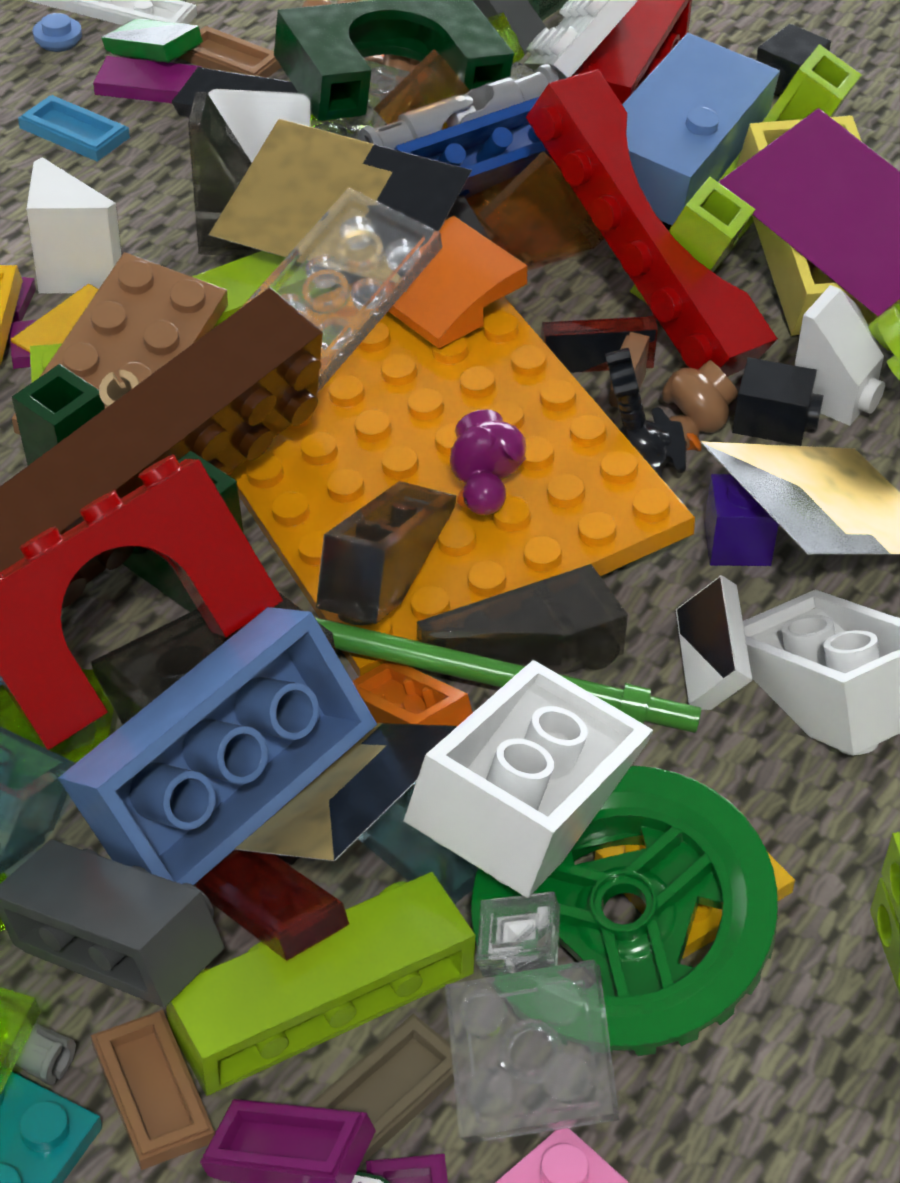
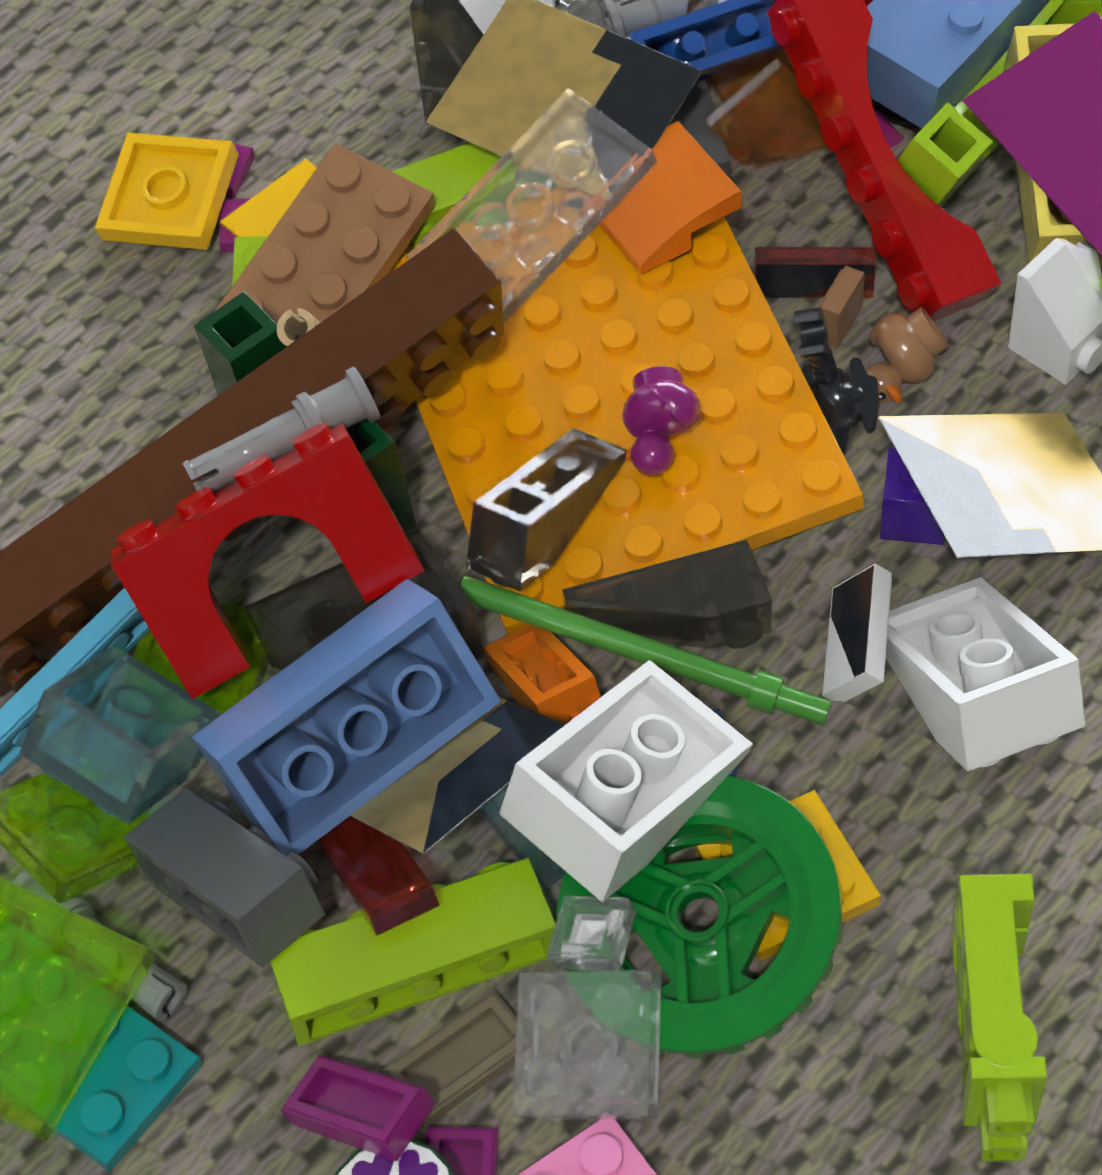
camera: 15 degrees right, 10 degrees up
white slope [27,157,121,294] -> none
medium nougat tile [91,1010,215,1170] -> none
black brick [732,357,824,446] -> none
none -> light grey pin [182,366,381,493]

